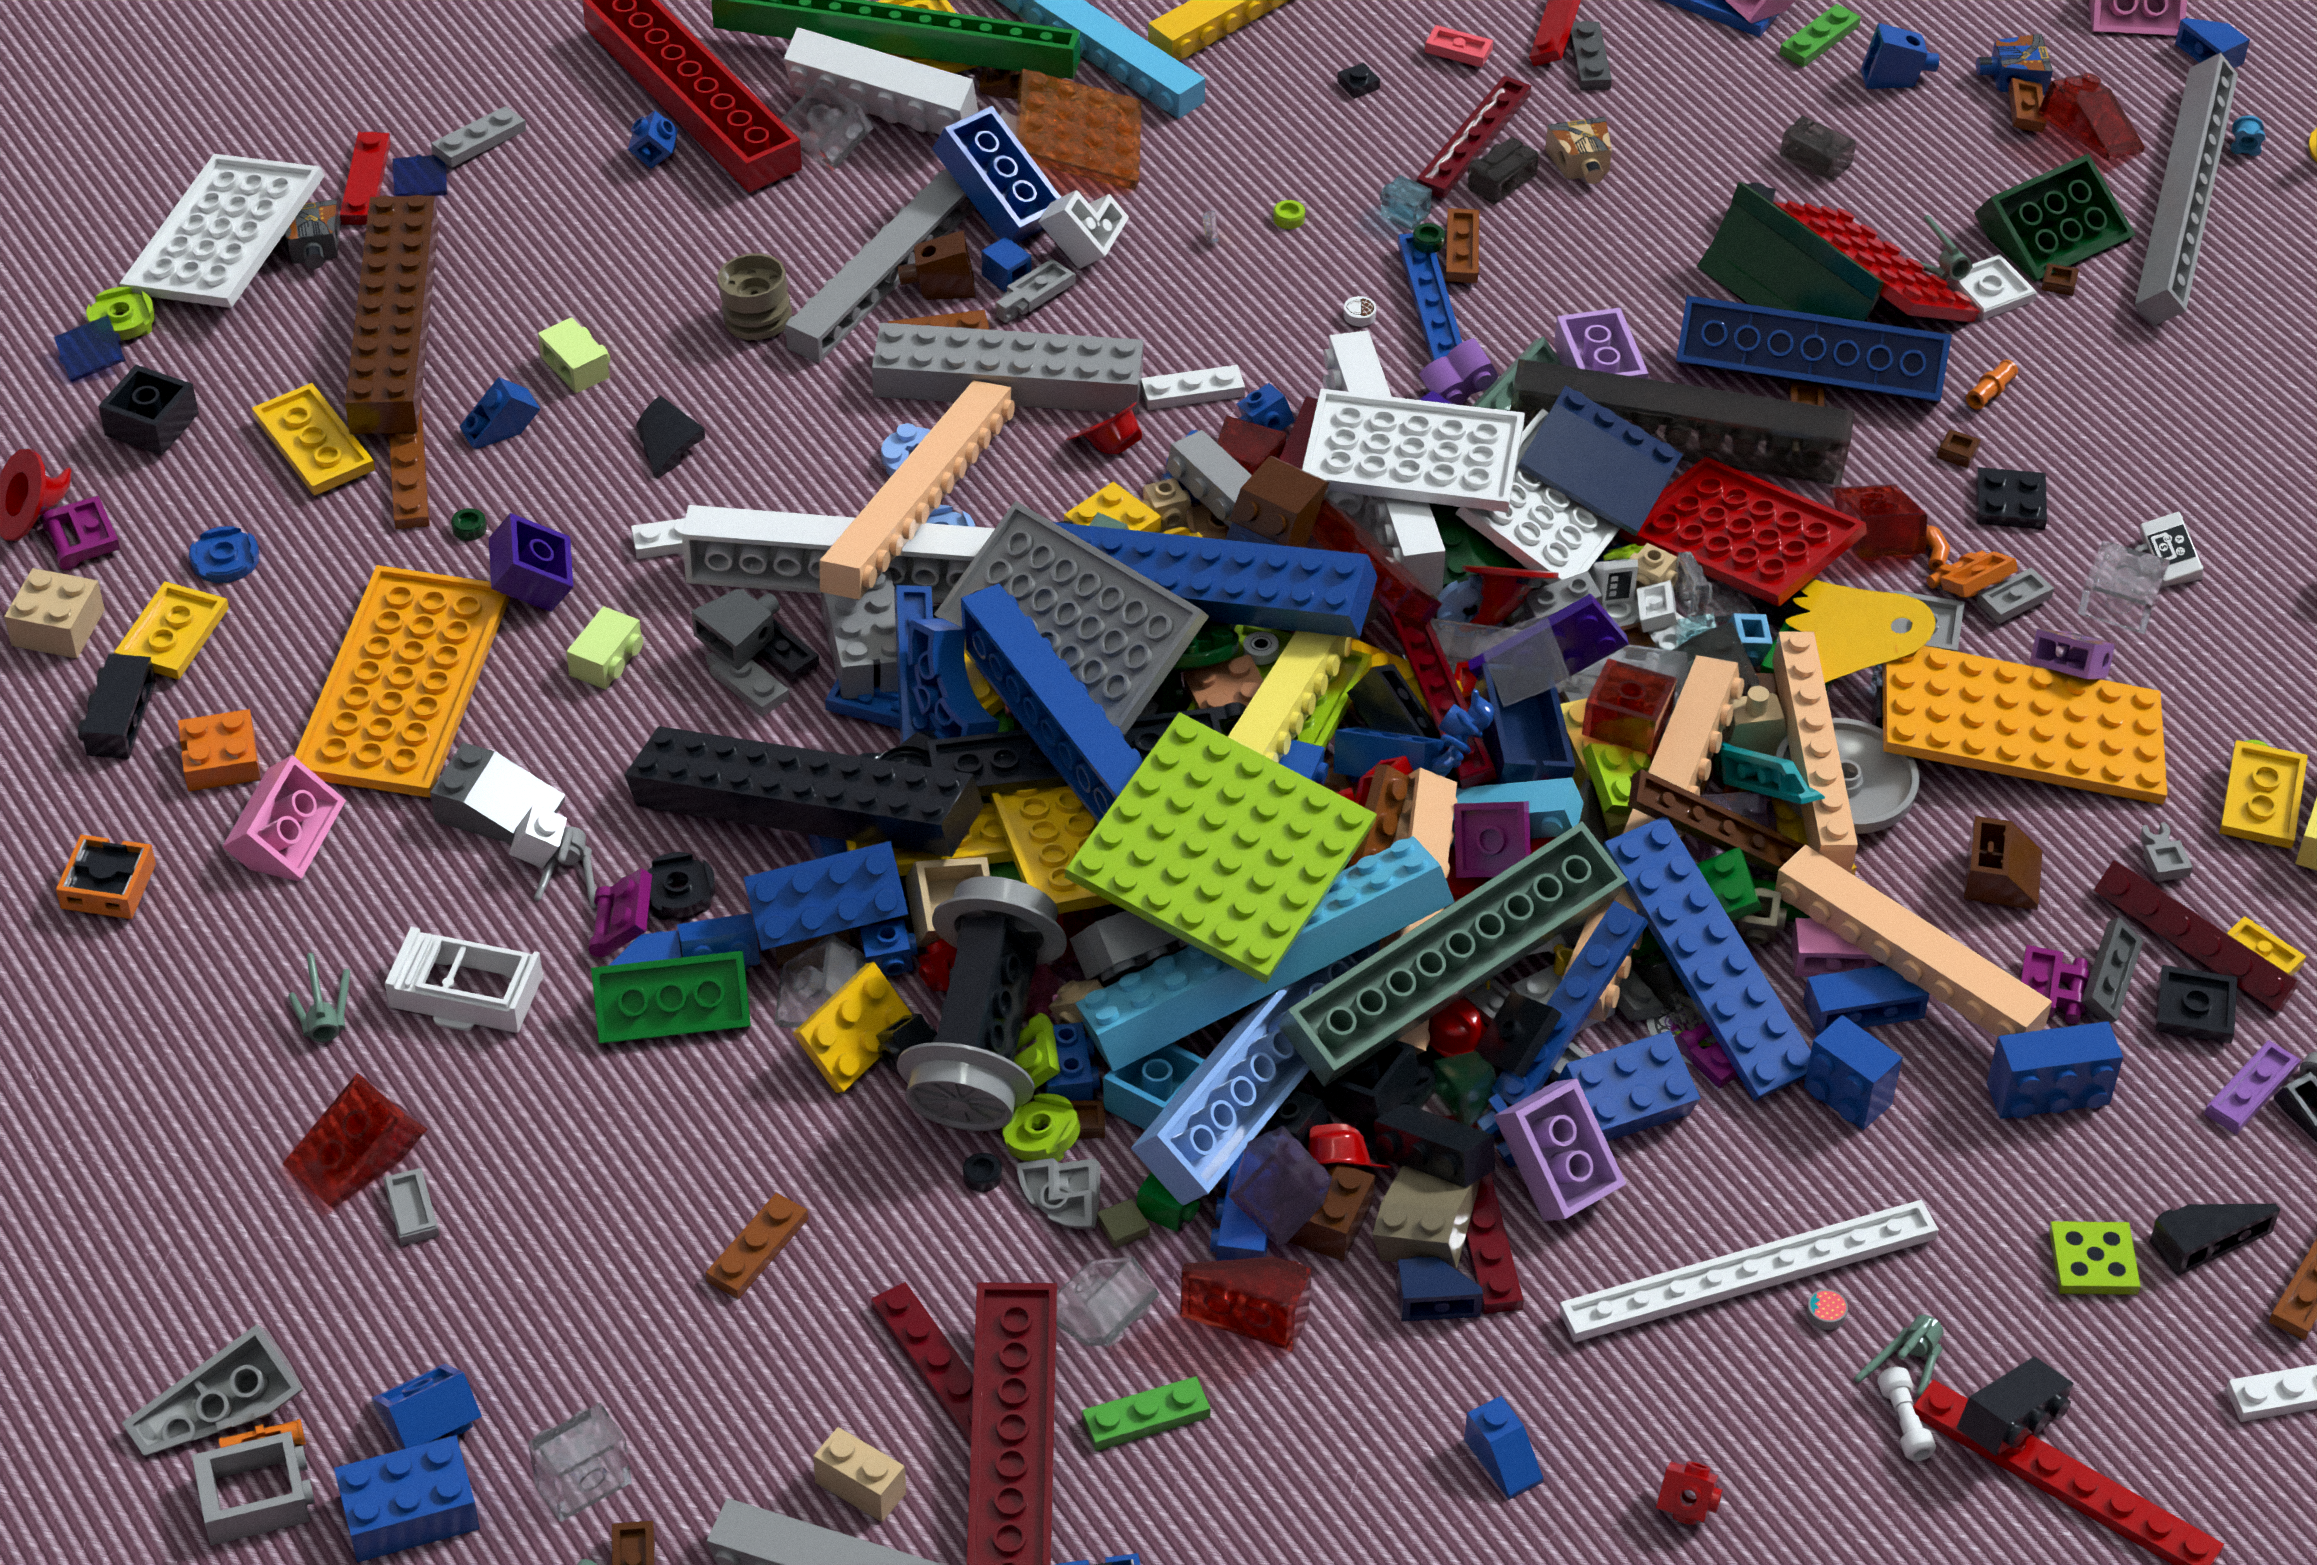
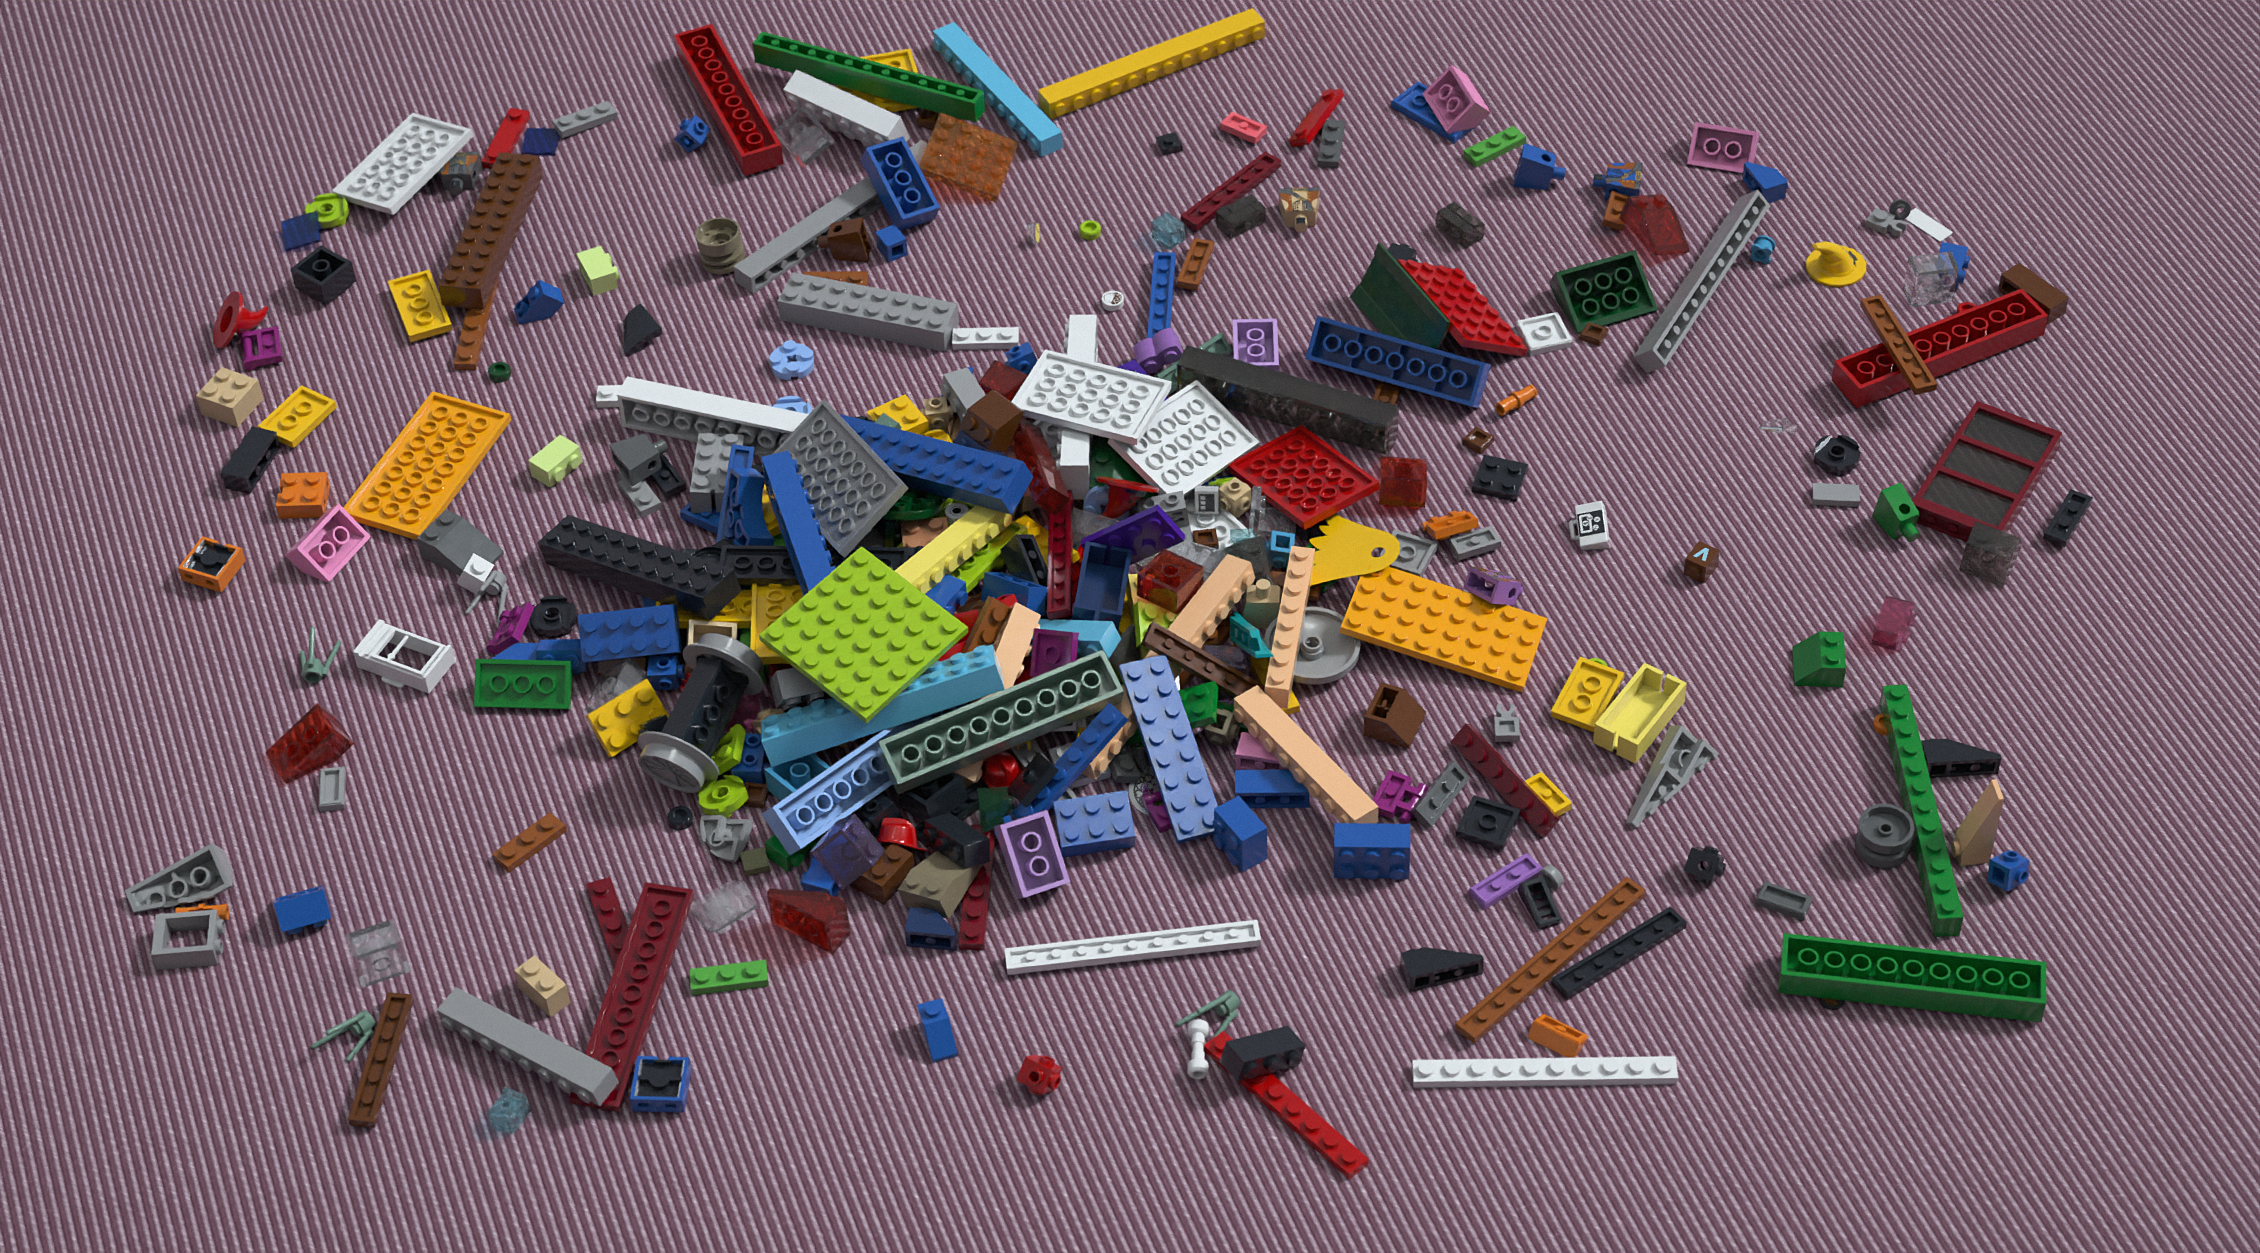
camera: 15 degrees right, 0 degrees up
blue tile [189,526,260,583] -> none
blue brick [334,1435,480,1563] -> none
dark purple brick [489,513,574,612] -> none
light nougat brick [820,380,1015,600] -> none
light grey hinge [996,259,1076,323] -> none
white brick [1038,190,1129,269] -> none
red piece [1066,401,1143,454] -> none
dark green tile [1412,223,1445,253] -> none
blue animal [1431,689,1494,777] -> none
clear tile [1478,613,1572,707] -> none
dark blue slope [1517,385,1683,537] -> none
white plate [1637,580,1678,633] -> none
tile [1807,1289,1848,1330] -> none
sand green plant [1916,215,1973,280] -> none
orange arm [1917,525,1950,571] -> none
lime tile [2049,1221,2141,1295] -> none
clear brick [2078,540,2170,634] -> none

